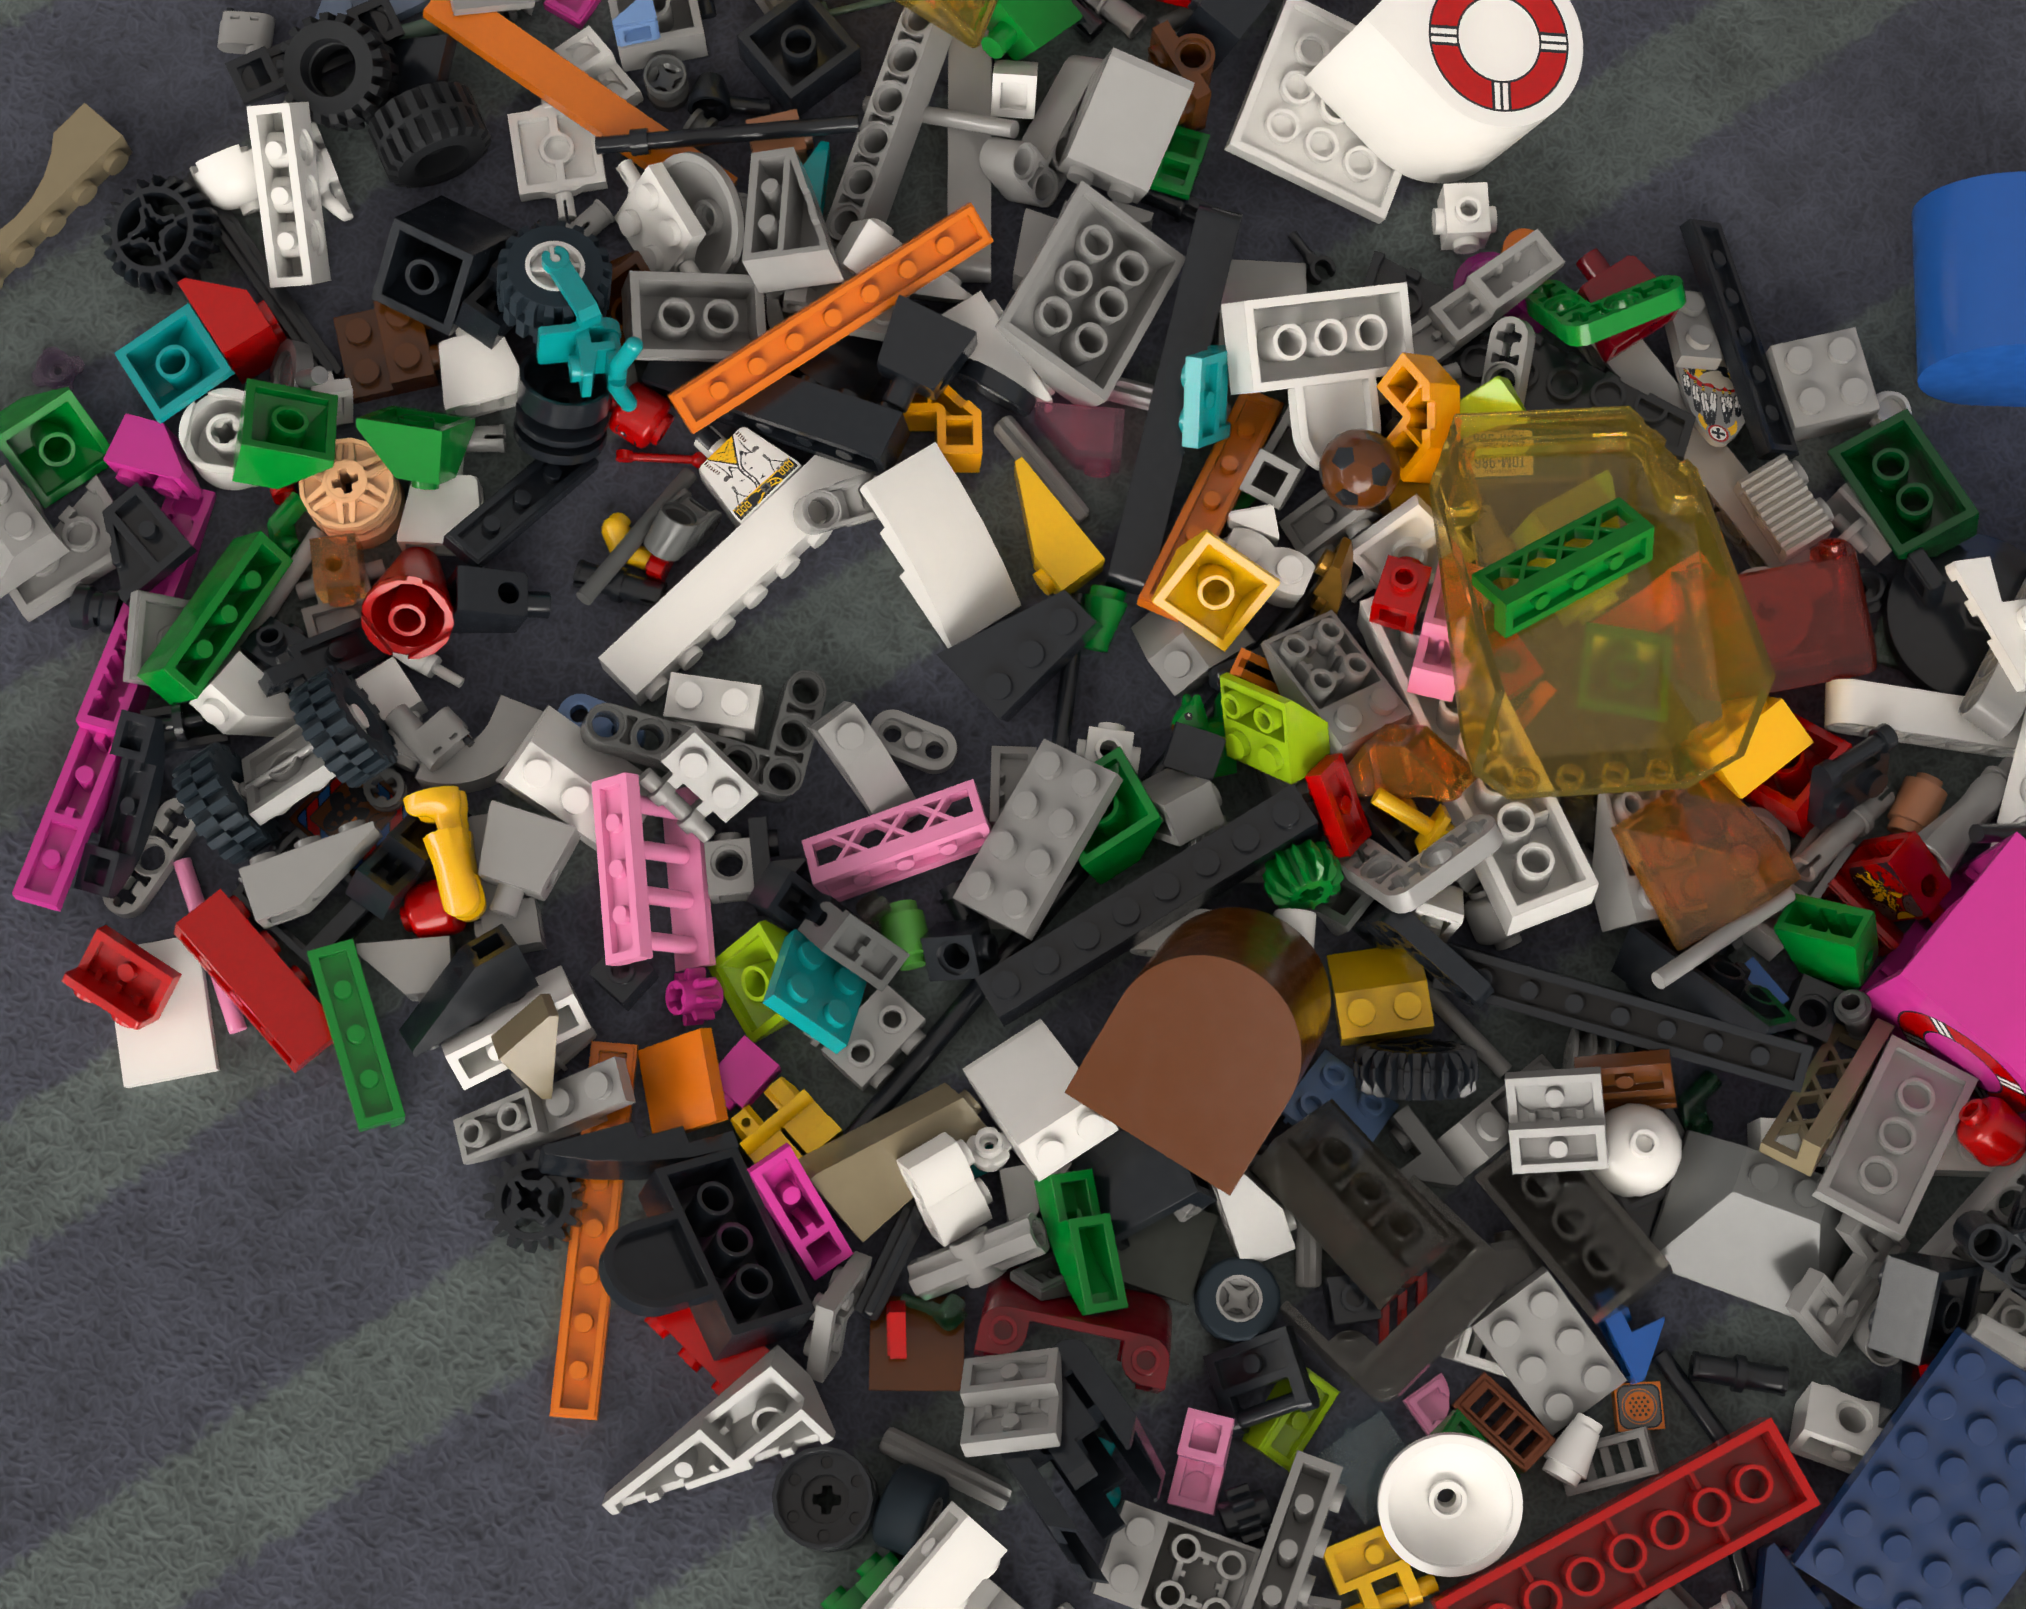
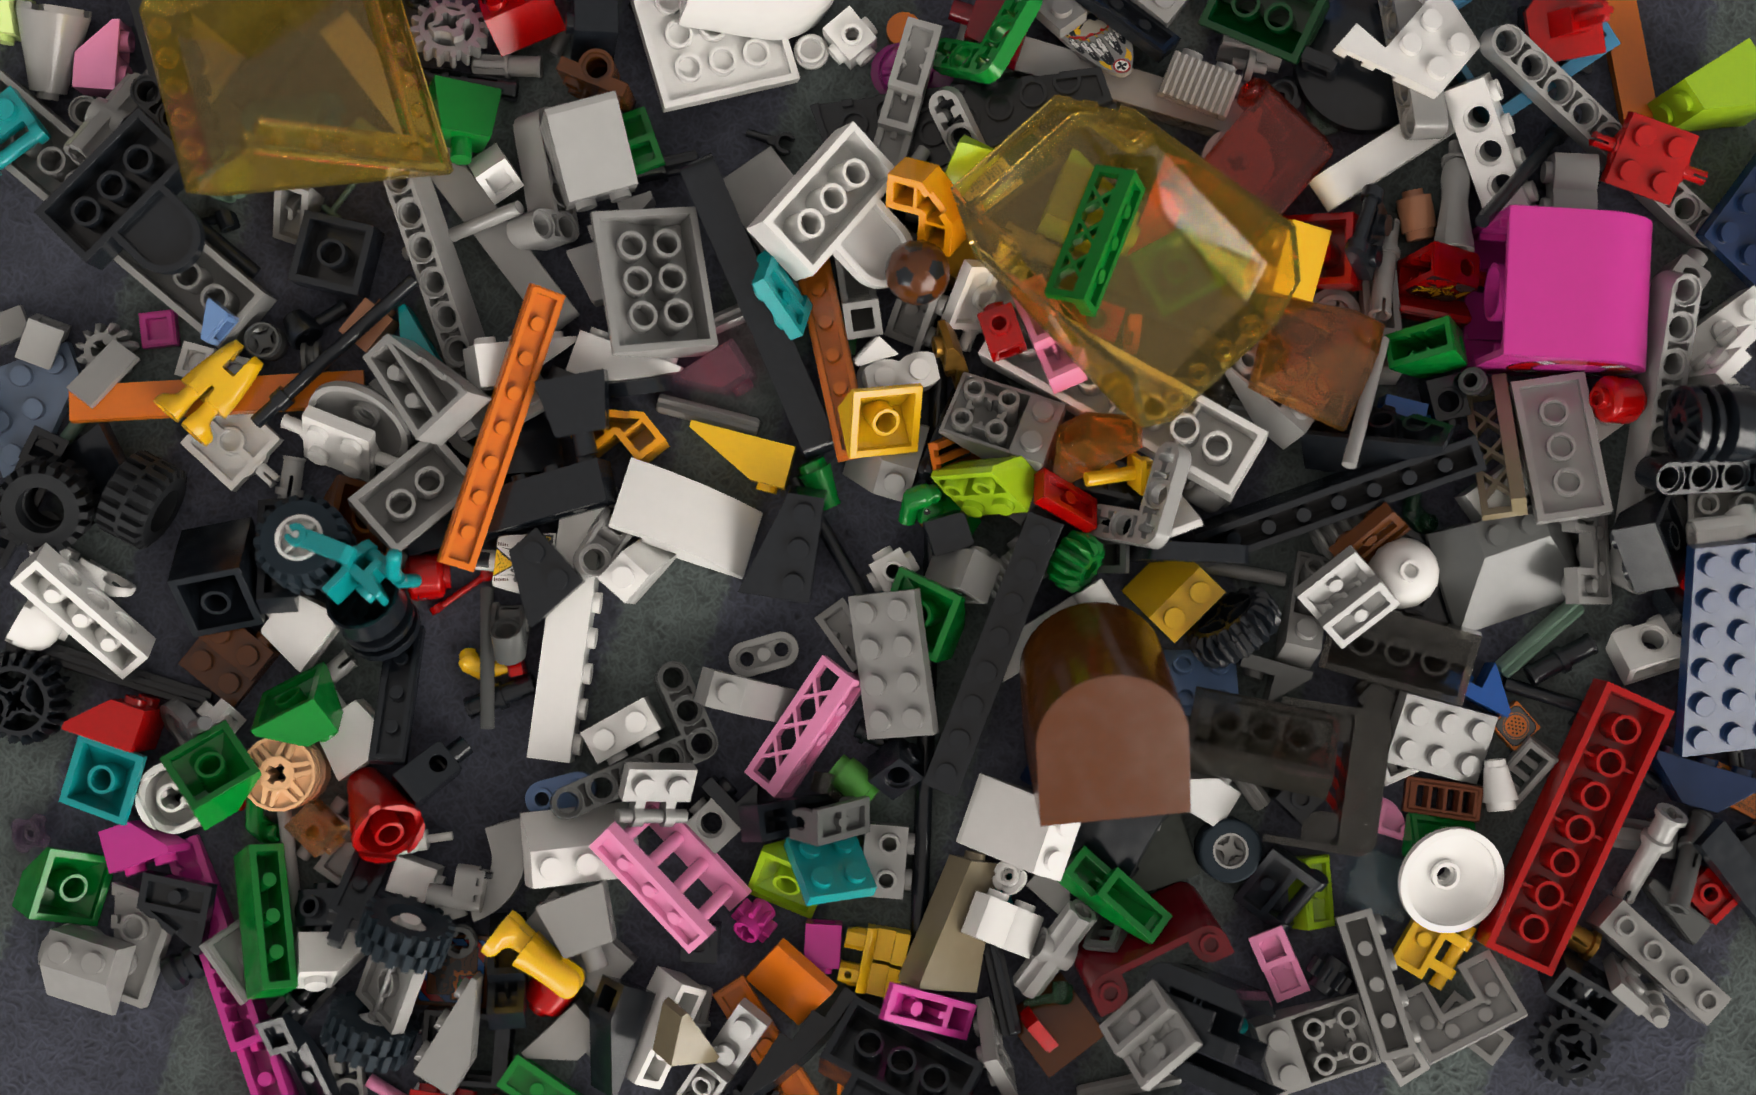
camera: 30 degrees left, 10 degrees up
none -> yellow piece [153,339,264,447]
none -> black wing [509,527,586,628]
none -> white slope [598,538,676,604]
none -> white plate [794,34,829,70]
none -> green arm [898,483,941,526]
none -> sand green axle [1495,601,1585,678]

